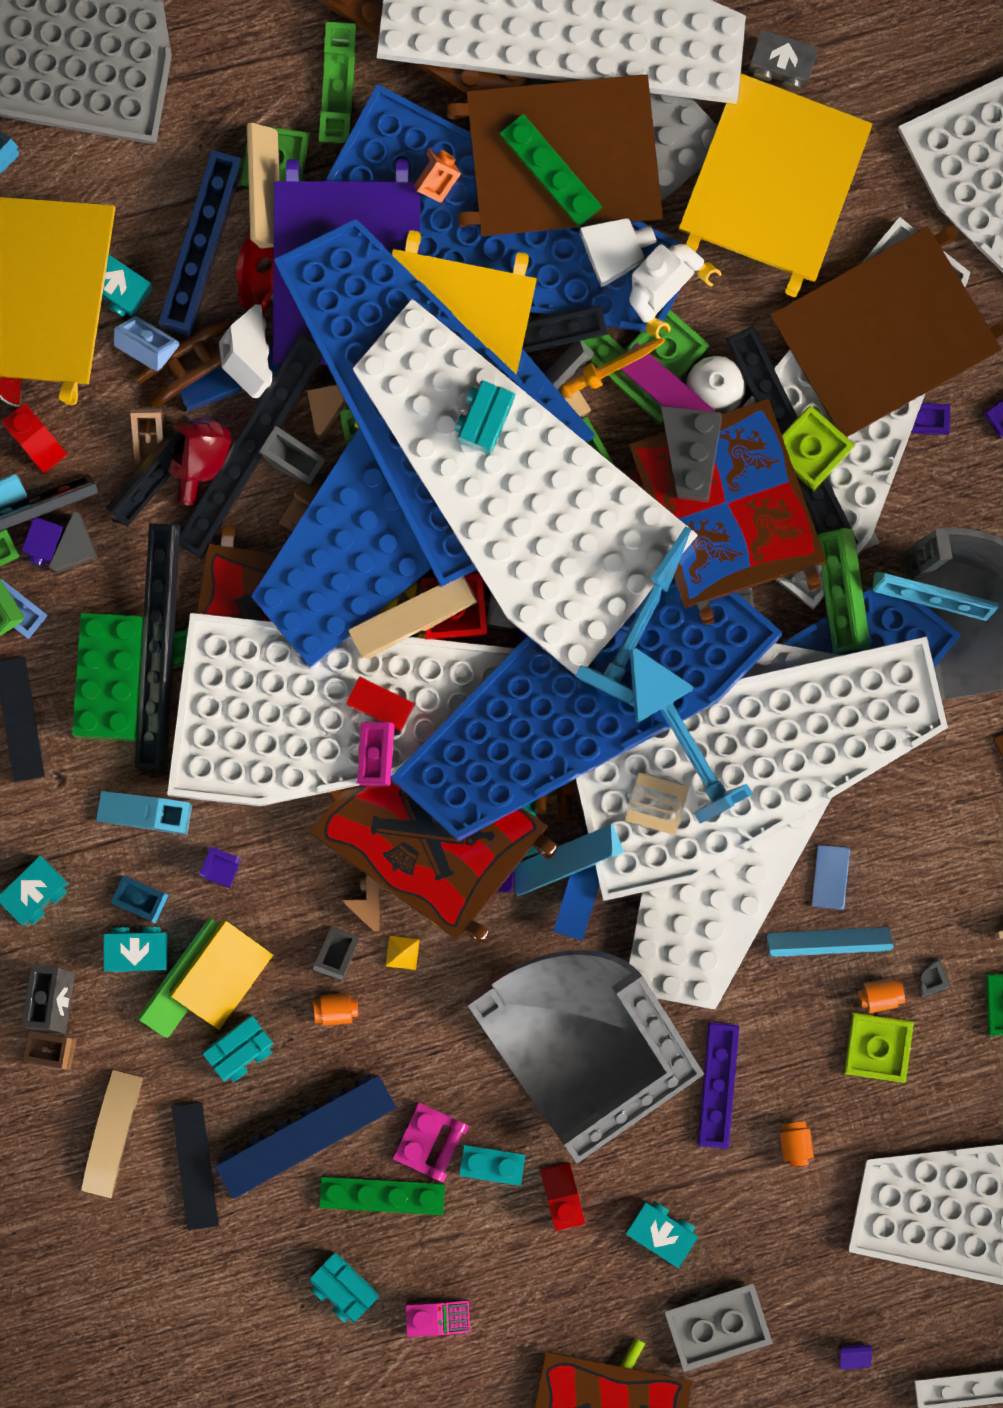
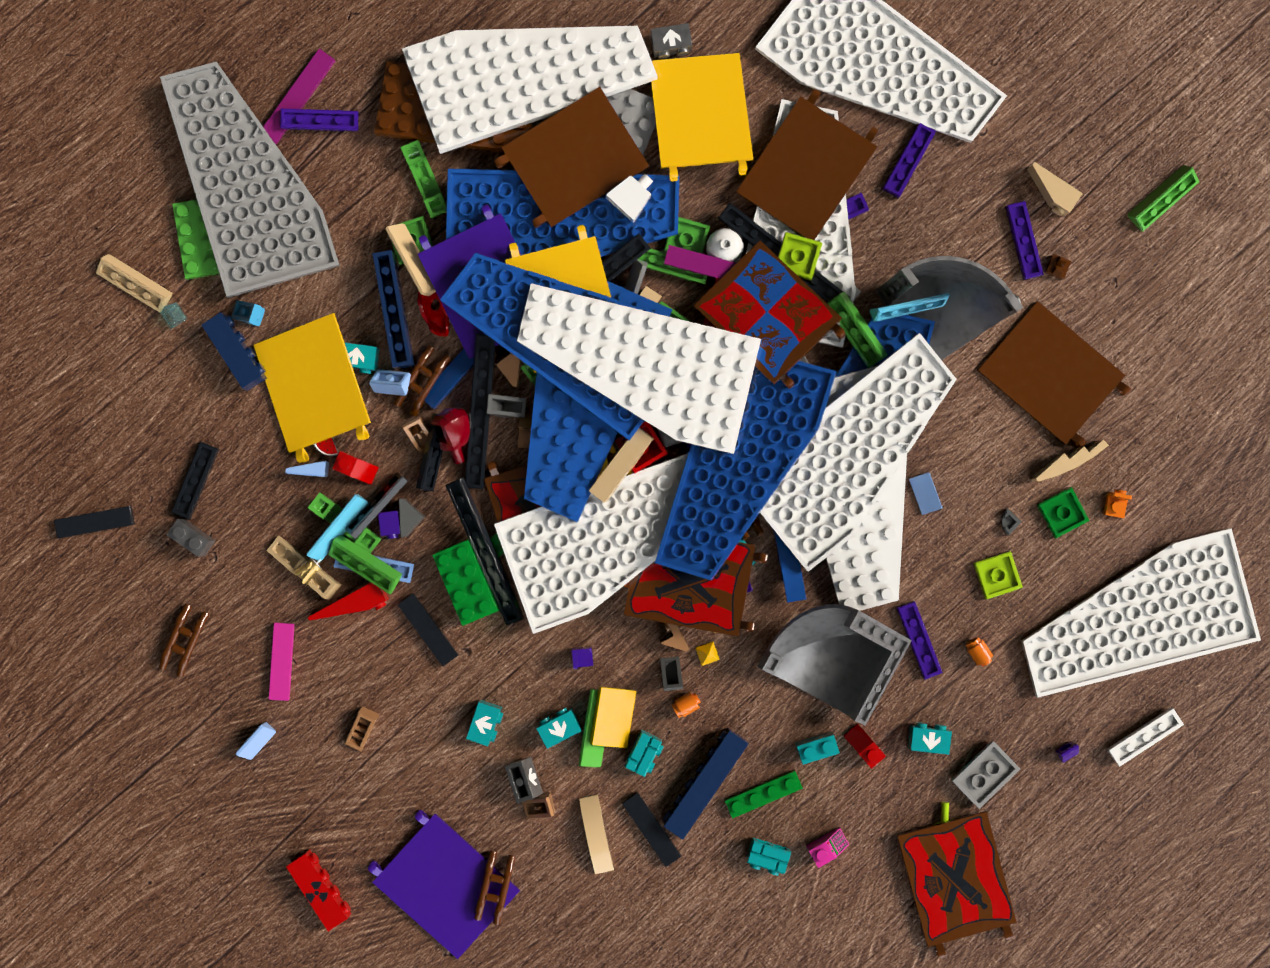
camera: 25 degrees left, 5 degrees up
medium azure slope [96,791,192,836] -> none
dark azure slope [111,875,168,923] -> none
white slope [219,304,272,398] -> none
red tile [346,677,415,732] -> none
dark pink plate [357,722,394,786] -> none
dark pink plate [393,1103,469,1183] -> none
orange bracket [414,148,461,203] -> none
teal brick [454,380,516,455] -> none
green plate [500,114,602,228] -> none
medium azure slope [515,824,624,896] -> none
light orange sword [559,338,665,398] -> none
dark azure piece [576,526,691,707] -> none
piece [624,772,690,836] -> none
white torso [629,244,721,339] -> none
dark azure piece [630,648,753,823] -> none
dark grey wing [661,406,722,502] -> none
medium azure slope [767,927,893,957] -> none
orange brick [858,977,905,1013] -> none

